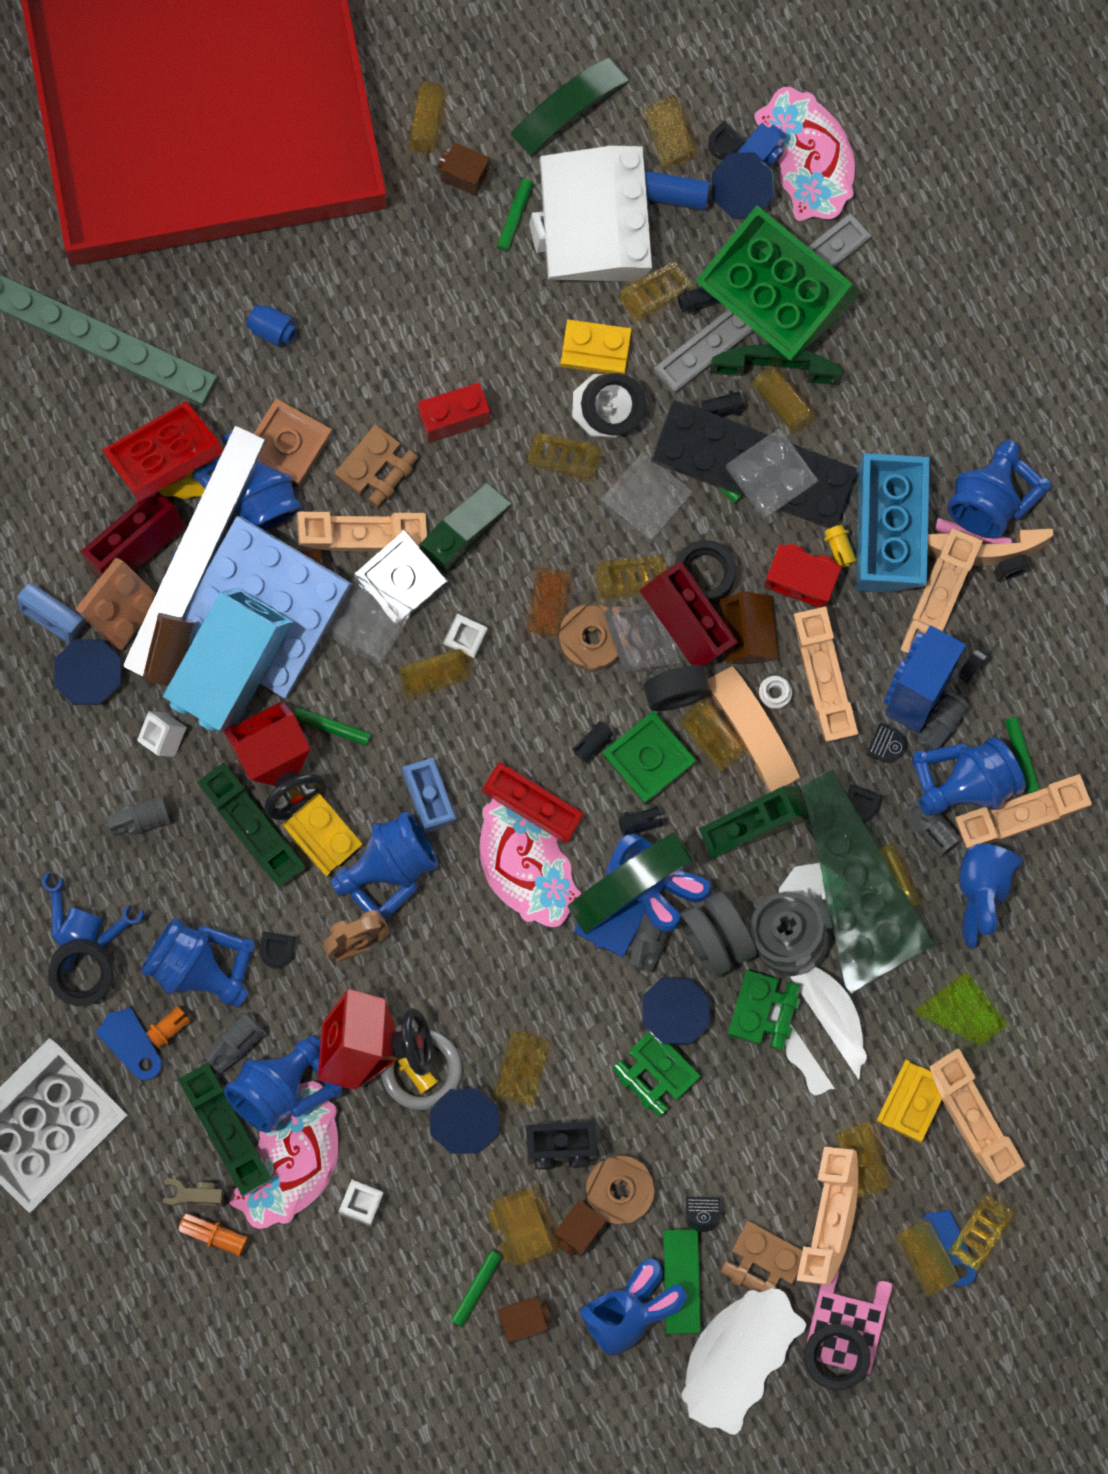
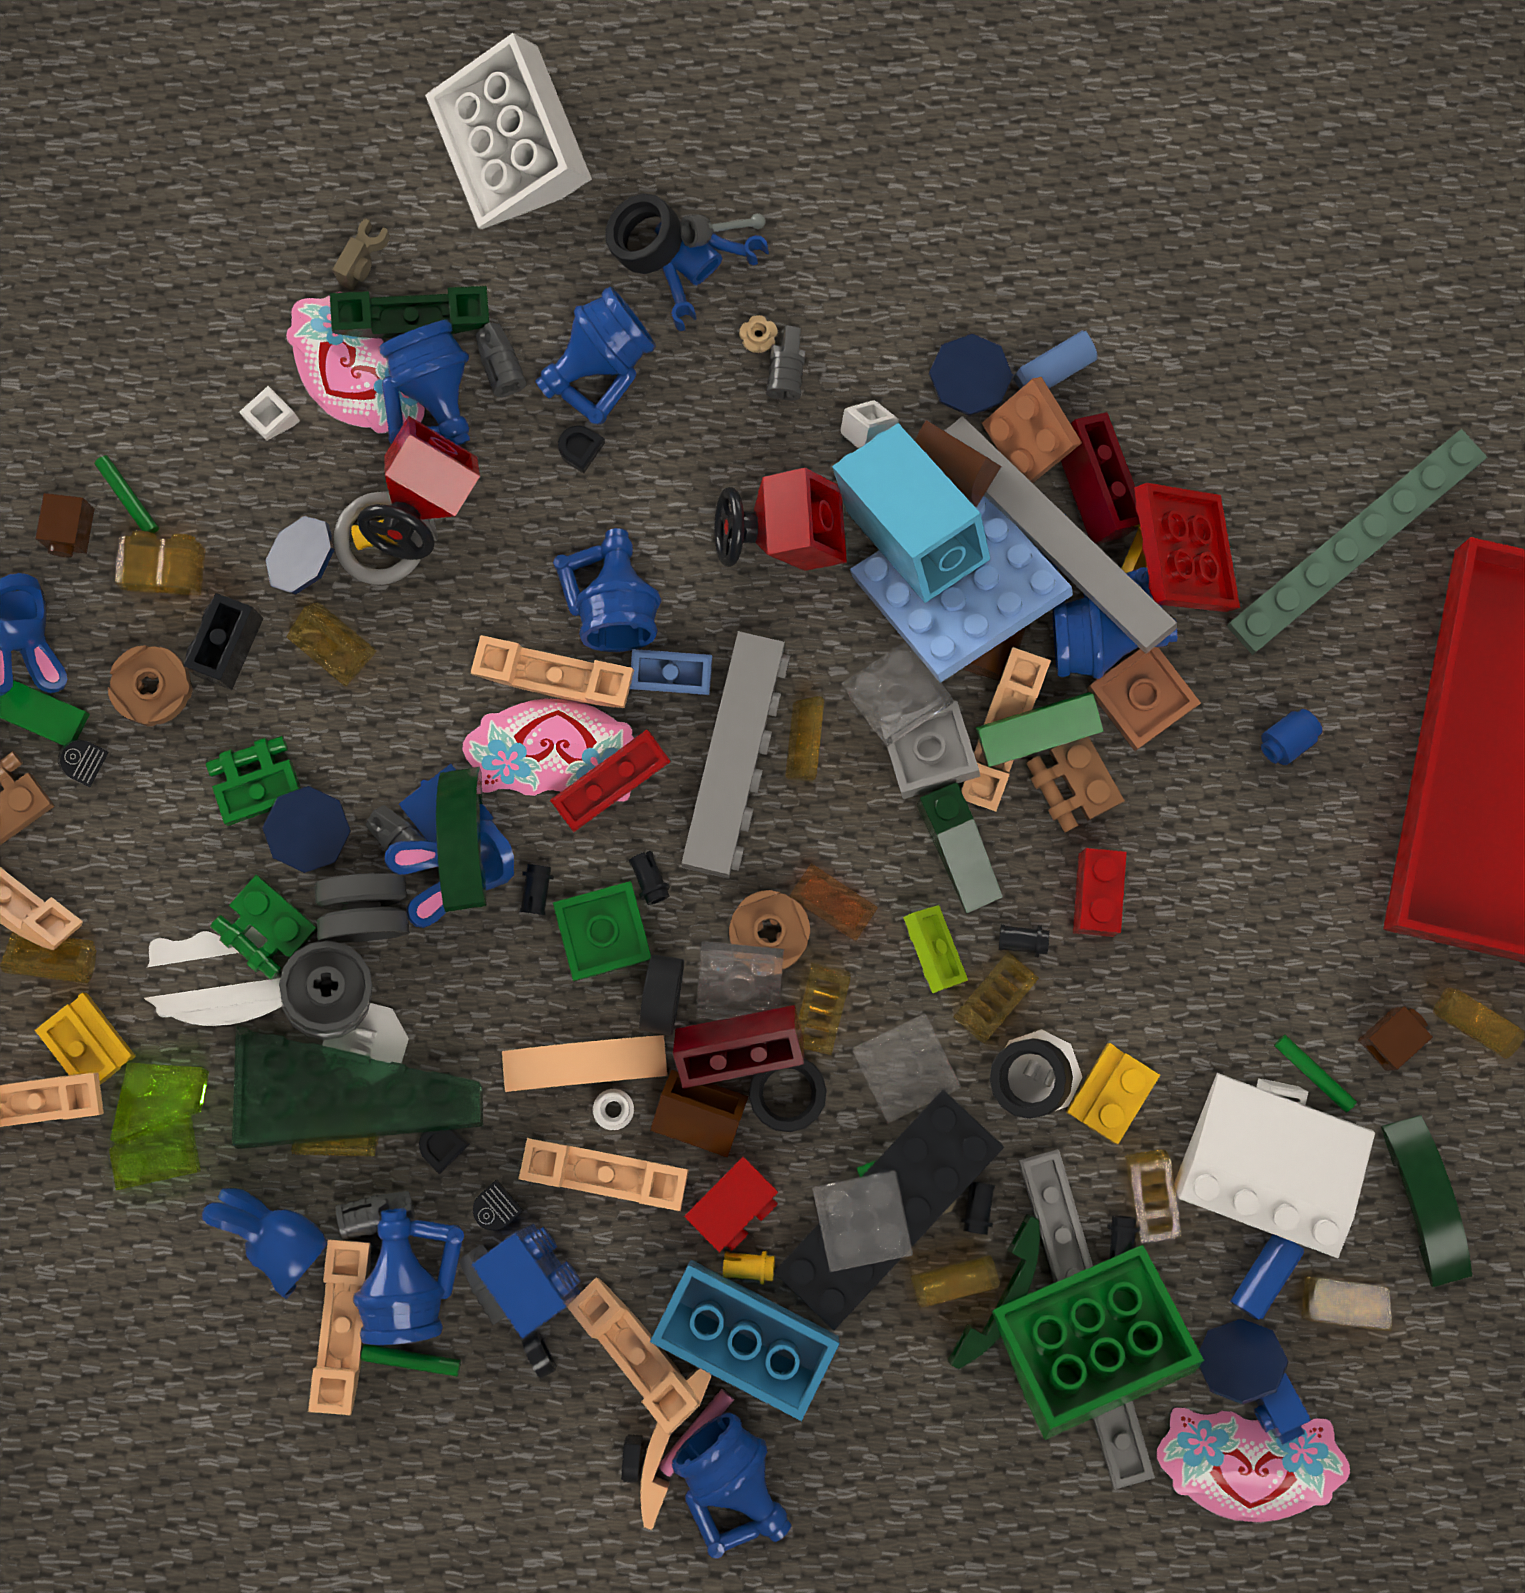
camera: 115 degrees right, 5 degrees up
blue piece [96,1007,162,1081] -> none
orange pin [146,1006,190,1048] -> none
orange axle [179,1213,248,1257] -> none
dark green slope [197,762,306,888] -> none
yellow plate [281,793,362,876] -> none
green piece [295,708,371,746] -> none
medium nougat plate [323,910,390,961] -> none
white slope [442,614,487,658] -> none
reddish brown brick [554,1200,606,1257] -> none
clear yellow brick [679,698,747,772] -> none
dark green slope [699,786,811,859] -> none
black tile [708,121,746,160] -> none
none -> clear neon green wing [110,1063,209,1144]
none -> light nougat slope [471,635,634,708]
none -> dark grey hinge [680,213,765,248]
none -> light grey brick [681,631,790,879]
none -> tan plate [739,315,778,353]
none -> lime plate [903,905,968,993]
none -> green tile [976,692,1104,767]
none -> black pin [998,924,1050,958]

